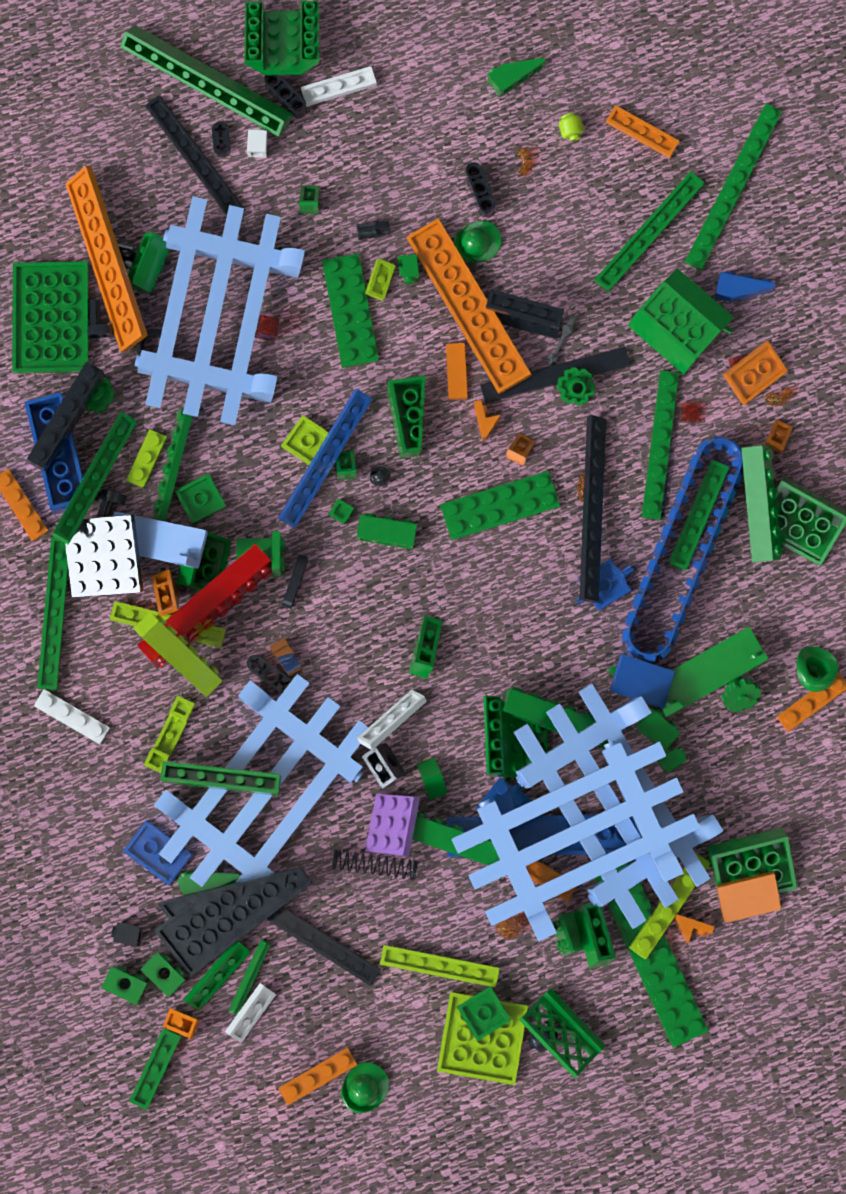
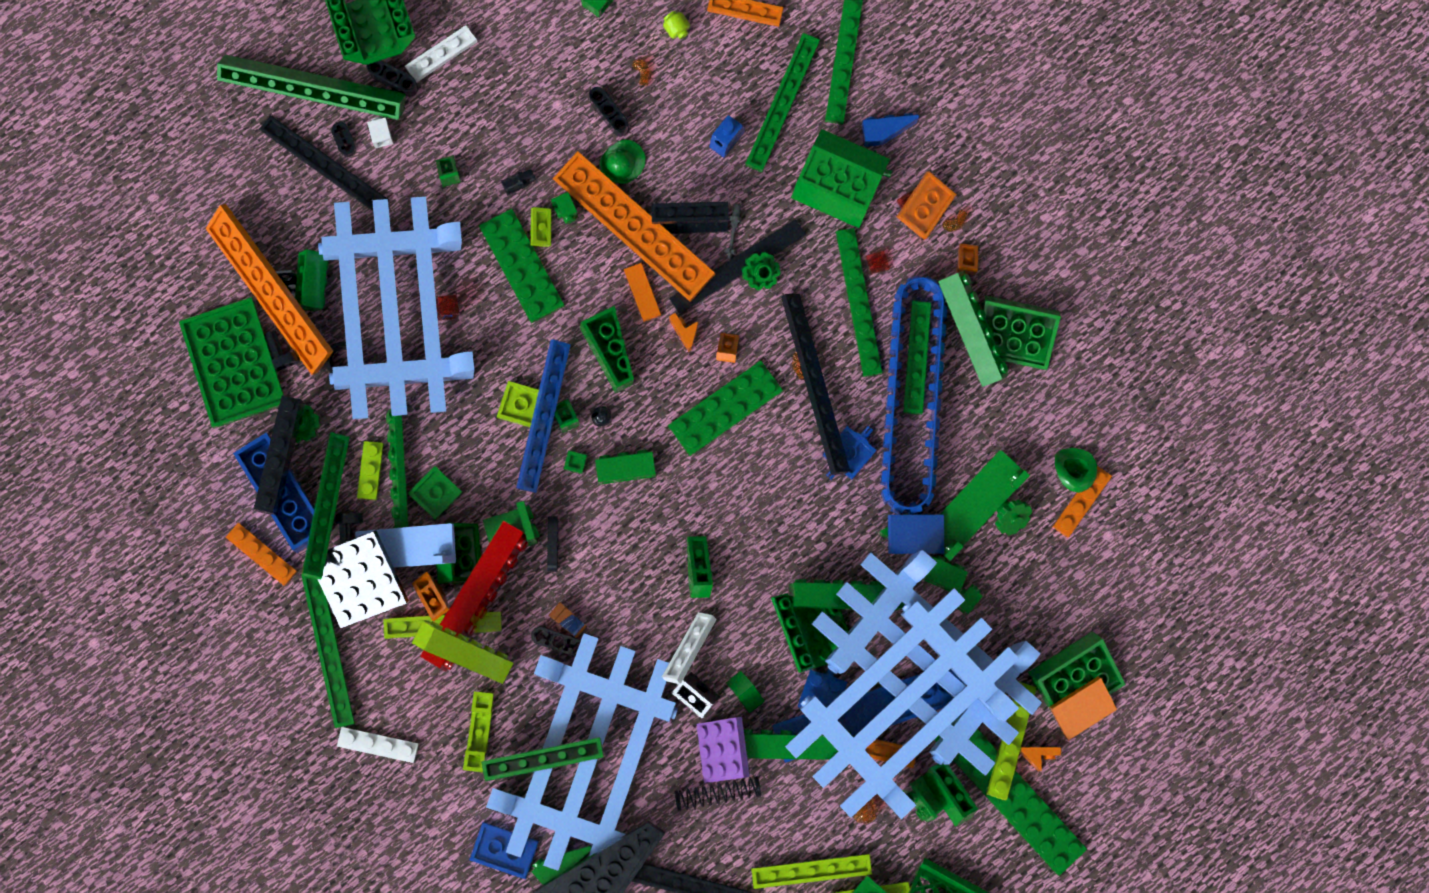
camera: 20 degrees left, 0 degrees up
none -> blue torso [709,115,745,158]

